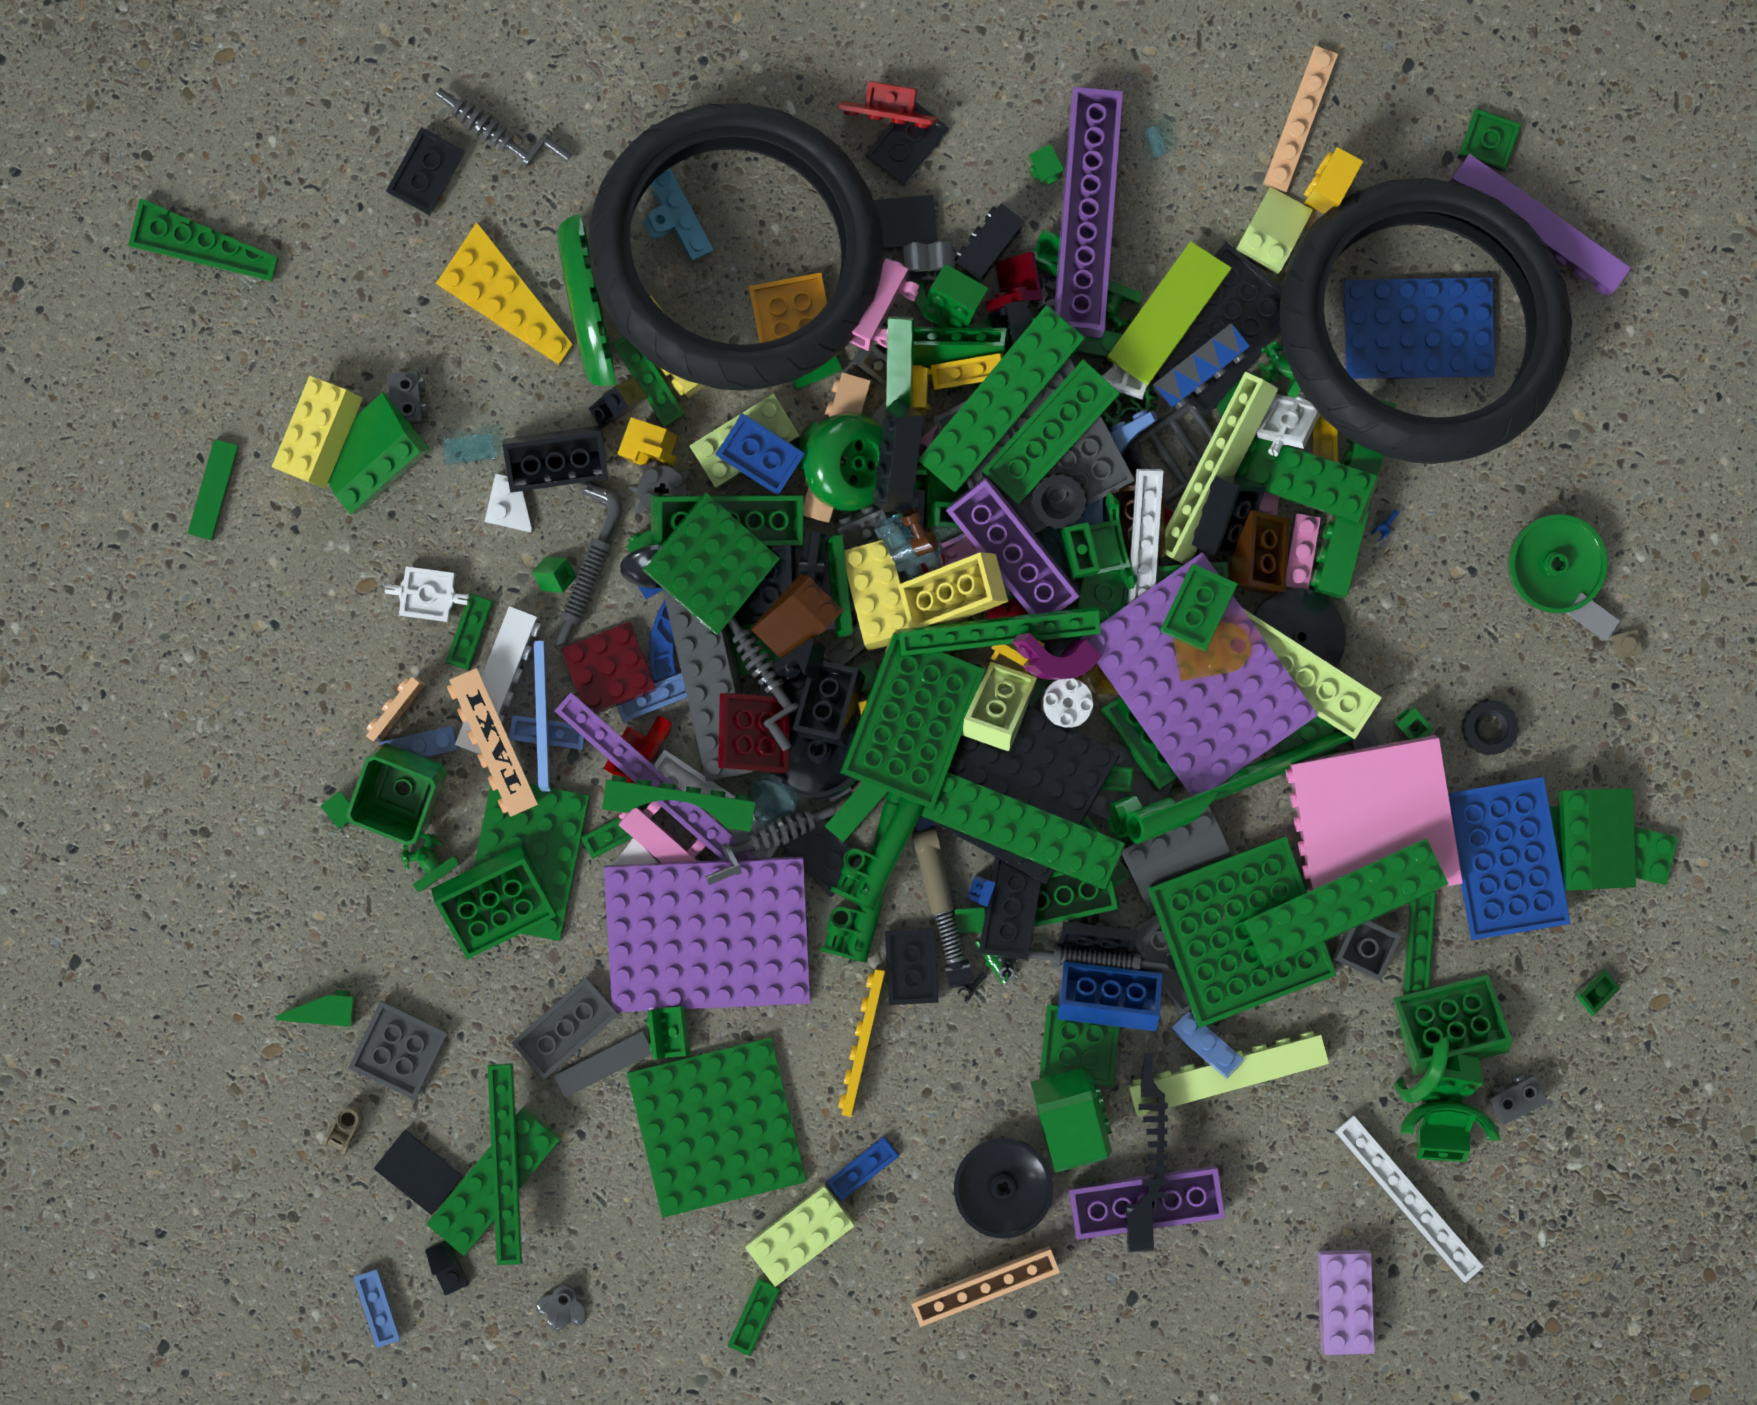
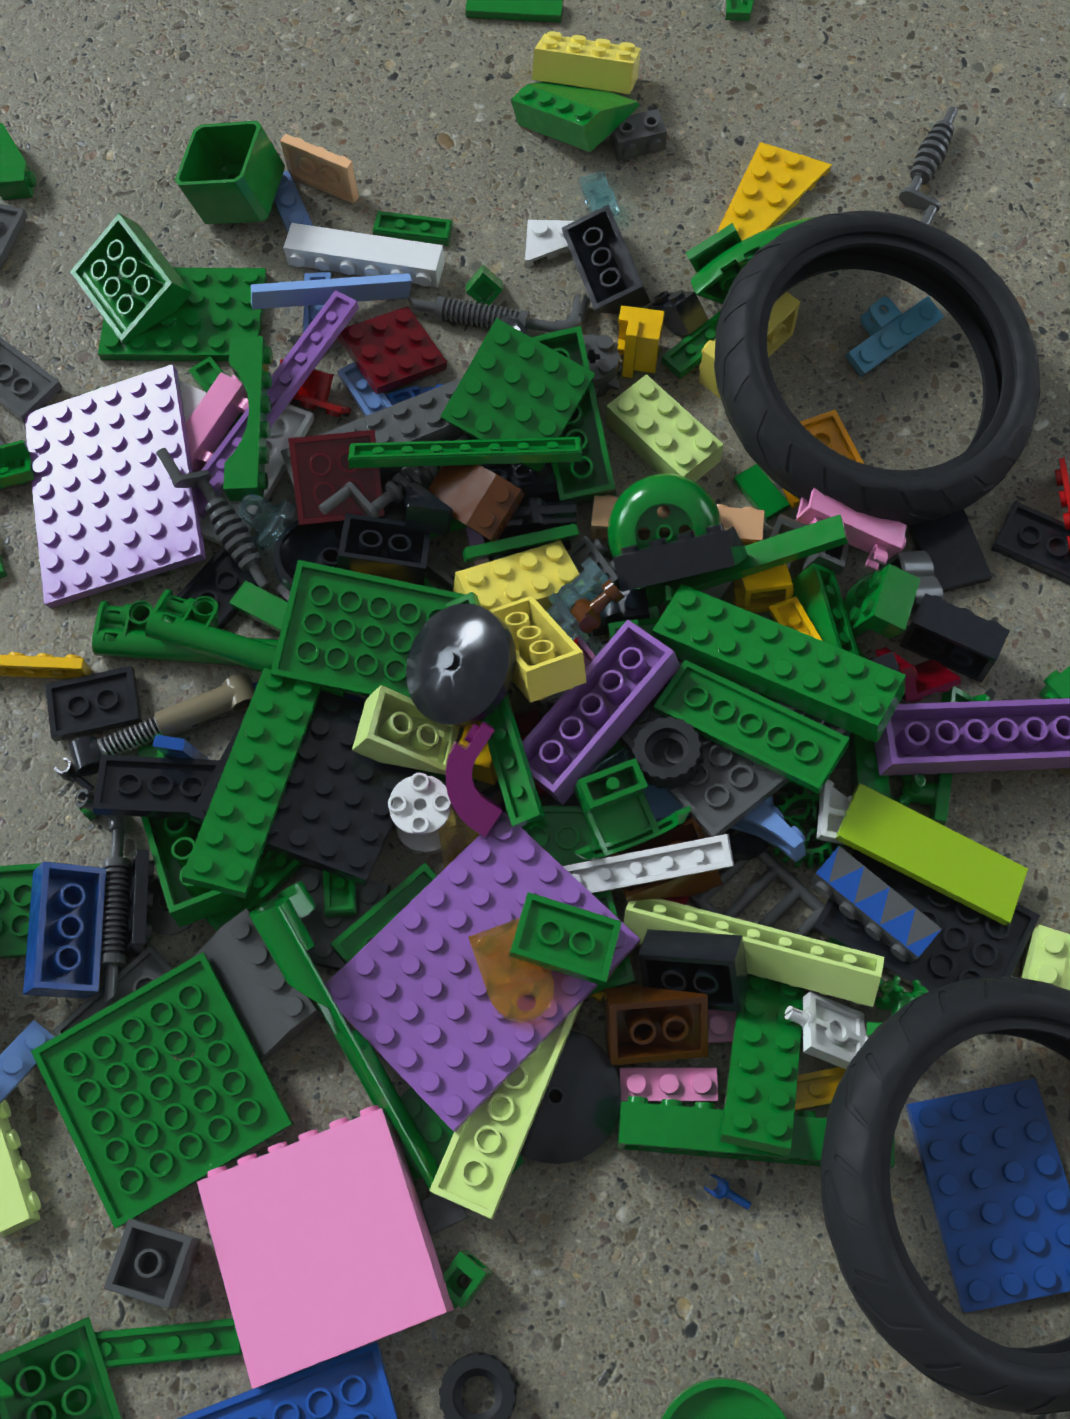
camera: 85 degrees right, 20 degrees down
white plate [385,566,470,622] -> none
black plate [386,127,465,216] -> none
green piece [401,833,461,893] -> none
light nougat brick [446,668,538,817] -> none
blue plate [715,413,805,495] -> none
green brick [1244,838,1448,969] -> none
none -> green tile [348,437,582,468]
none -> black dish [406,604,516,727]
none -> green tile [685,223,741,273]

